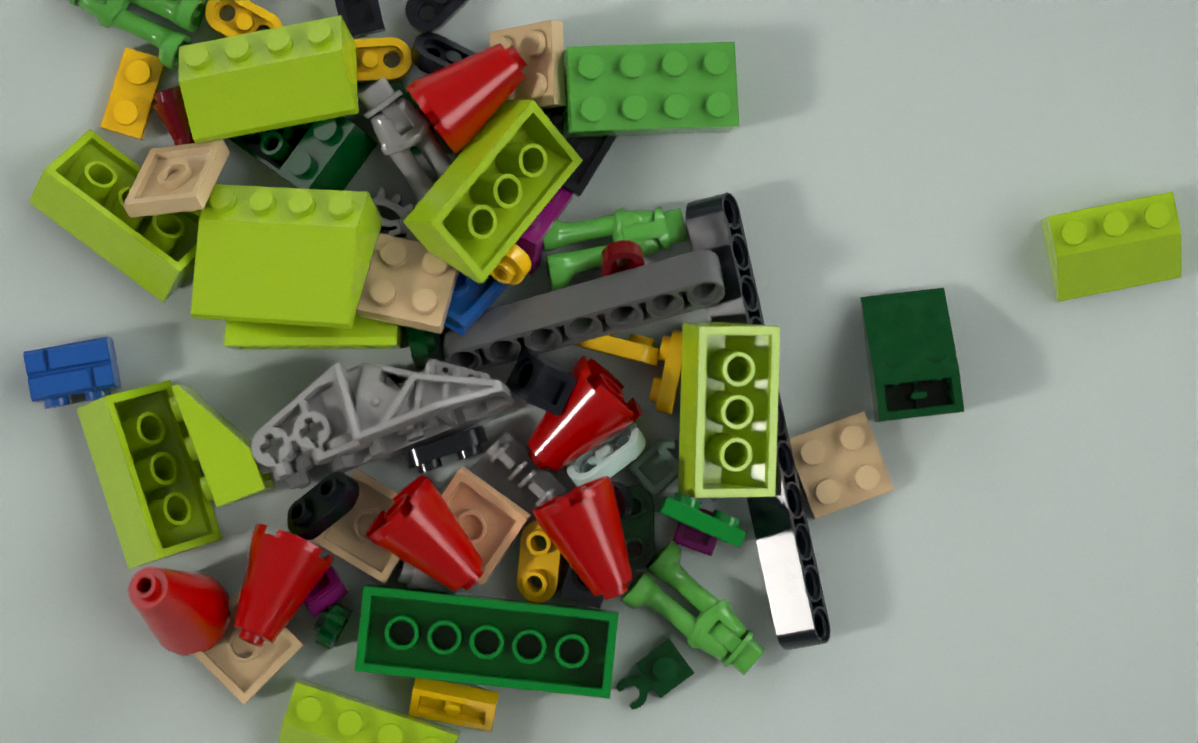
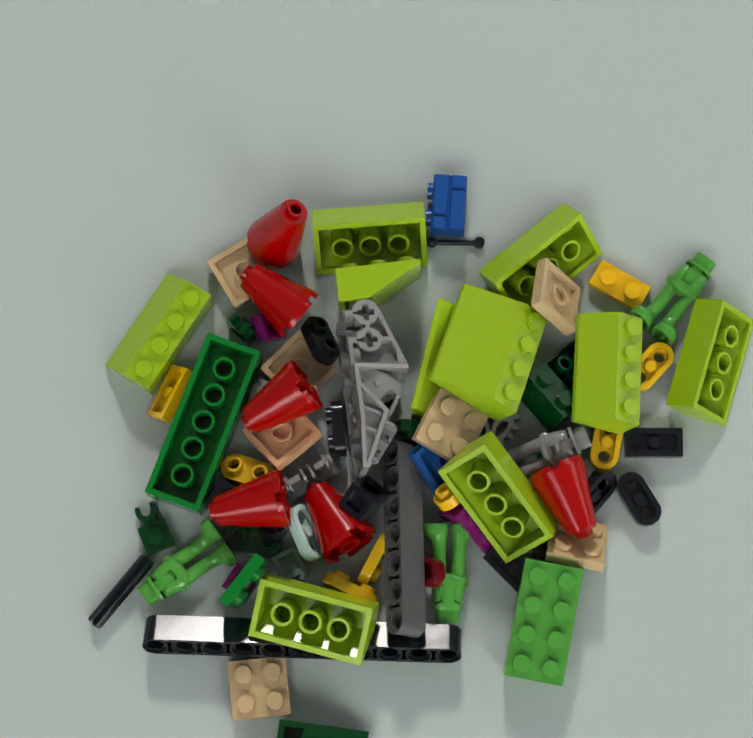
camera: 110 degrees right, 10 degrees down
dark red cone [152,85,195,146] -> none
none -> black axle [88,555,153,629]
none -> black hinge [426,237,485,249]

